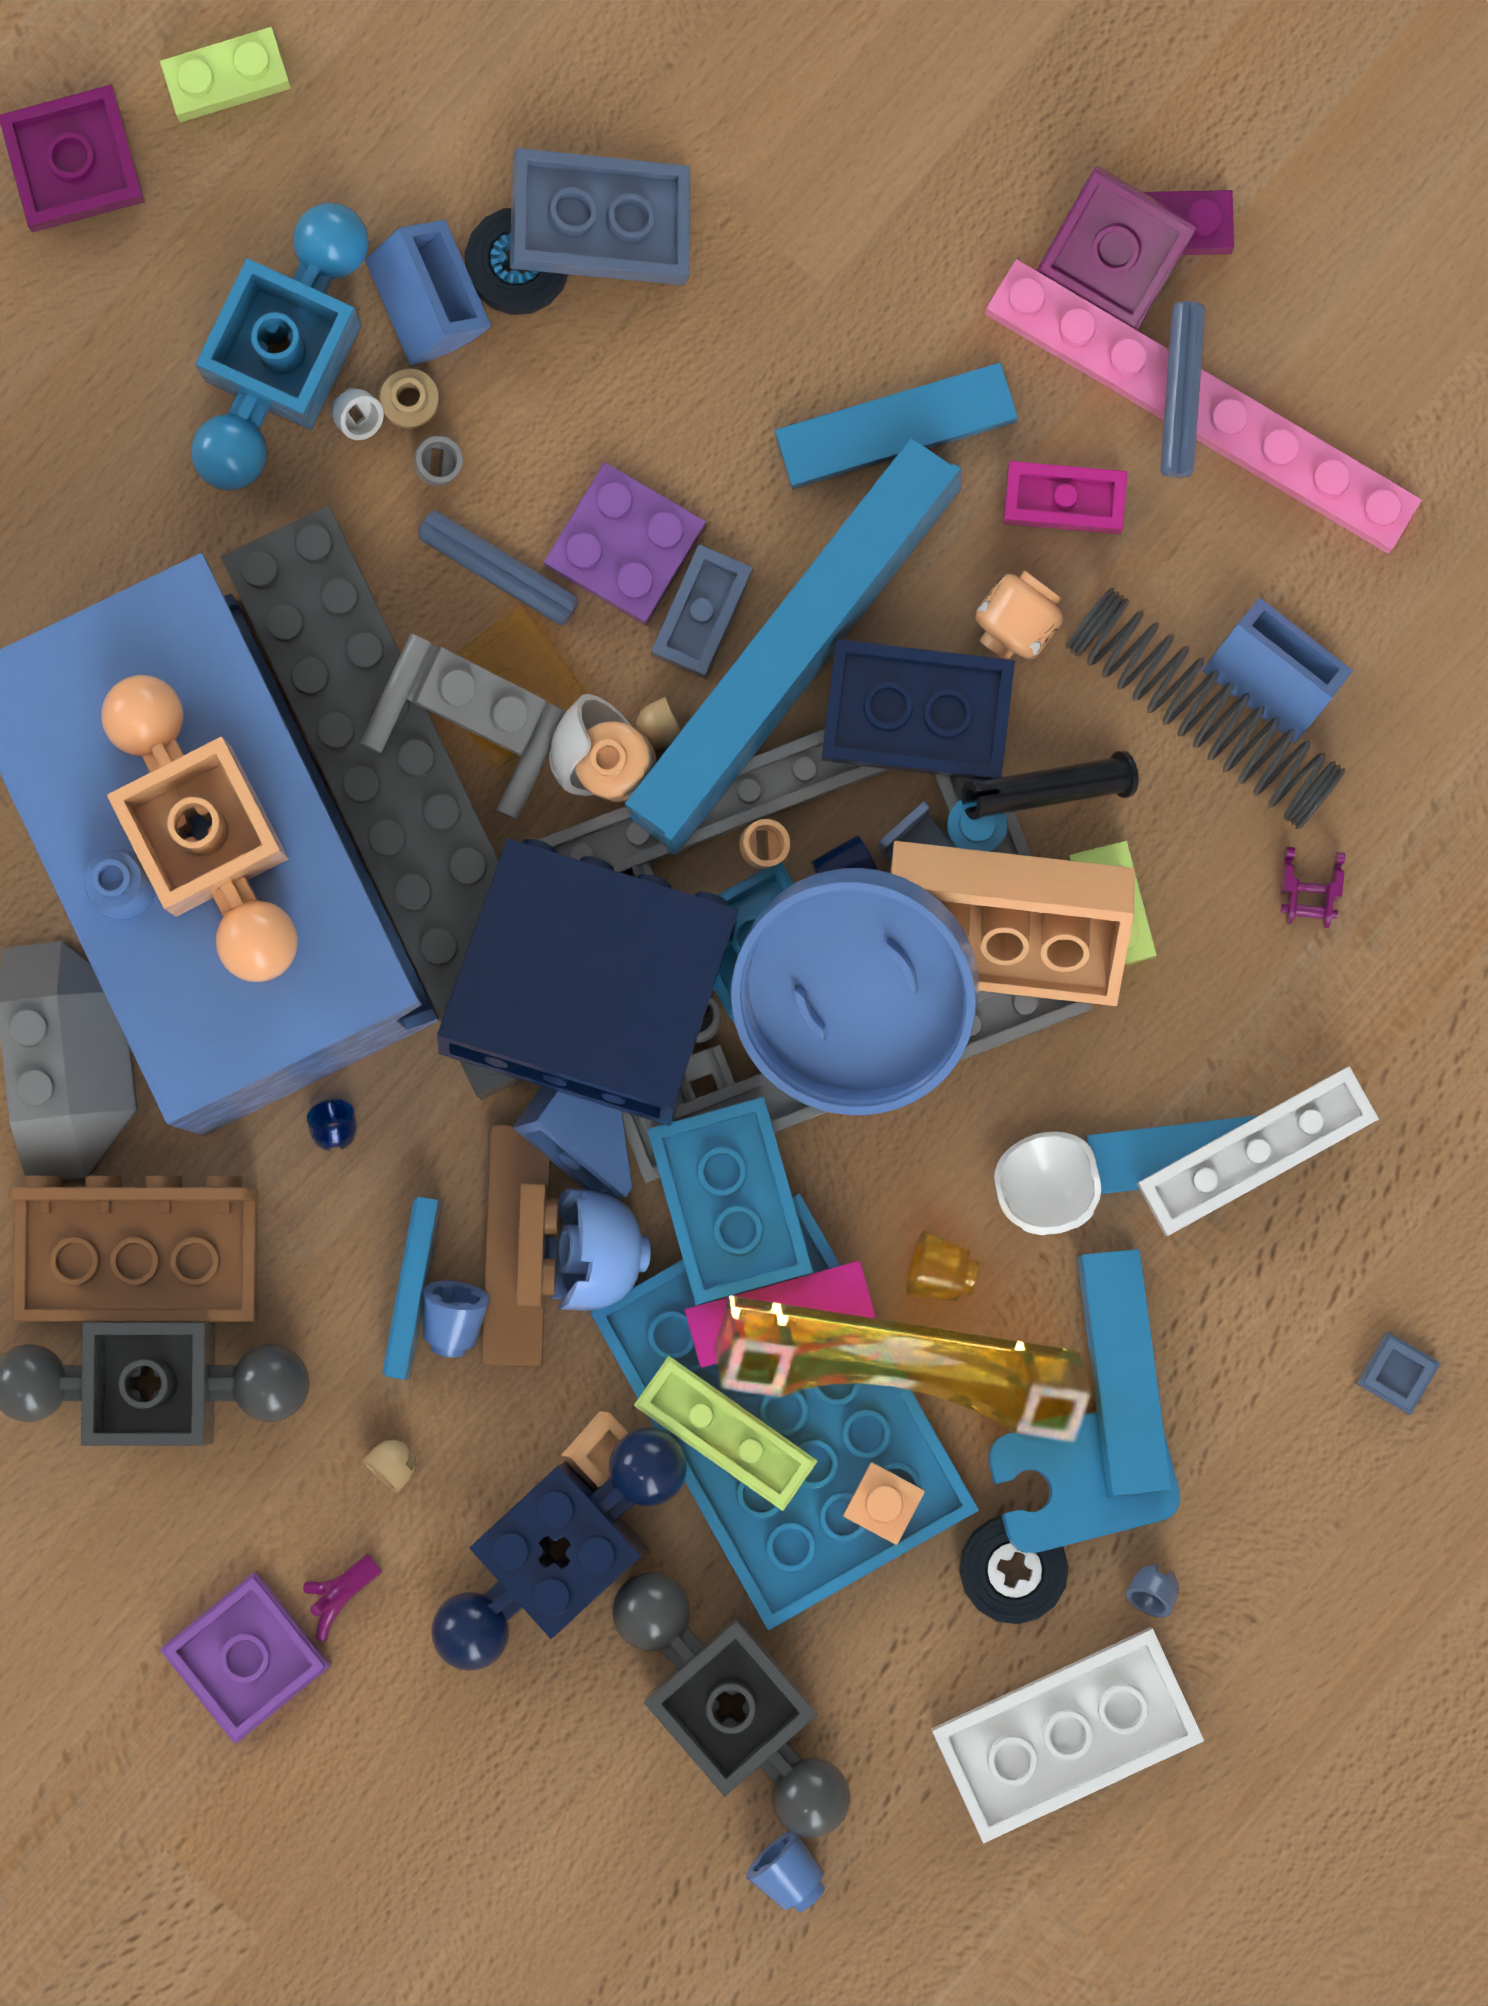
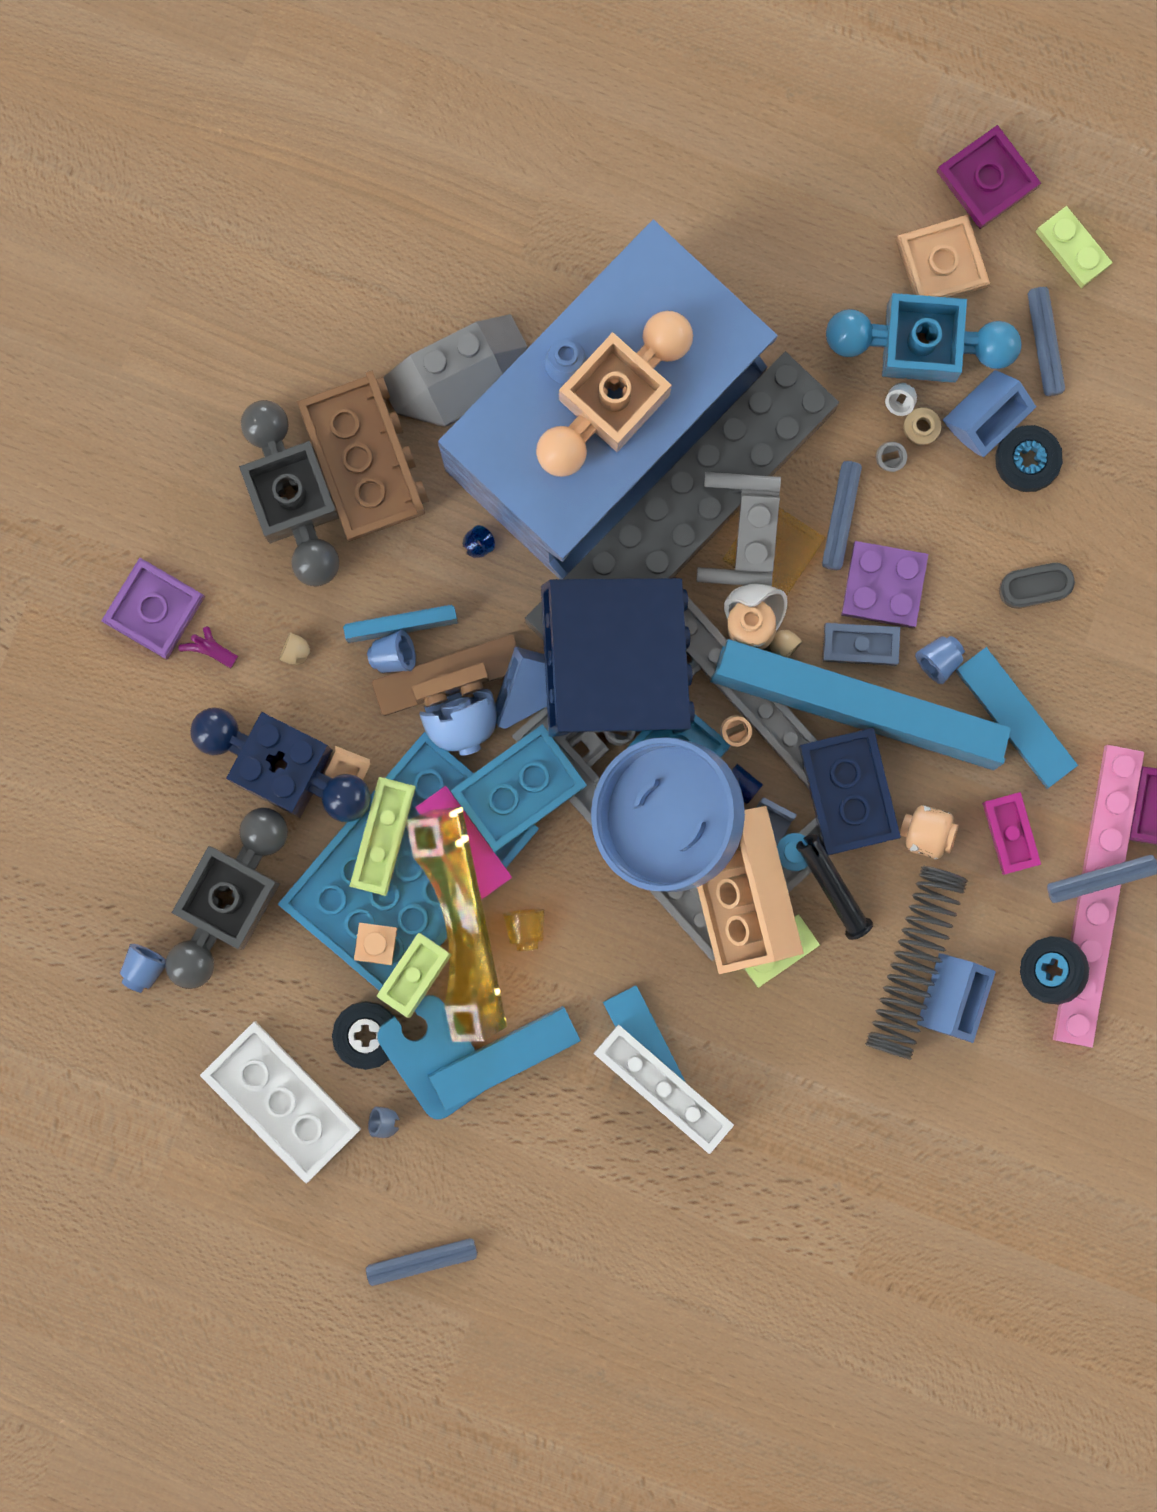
camera: 65 degrees right, 0 degrees up
sand blue plate [510,148,690,285] -> none
white helmet [994,1132,1101,1235] -> none
magenta piece [1280,847,1345,928] -> none
sand blue tile [1355,1332,1441,1415] -> none
none -> sand blue axle [366,1238,477,1286]
none -> yellowish green plate [376,933,452,1018]
none -> light nougat tile [896,215,990,298]
none -> medium blue hat [915,636,965,684]
none -> dark grey tile [999,563,1075,609]
none -> black bush [1020,936,1089,1005]
none -> sand blue axle [1028,287,1065,396]

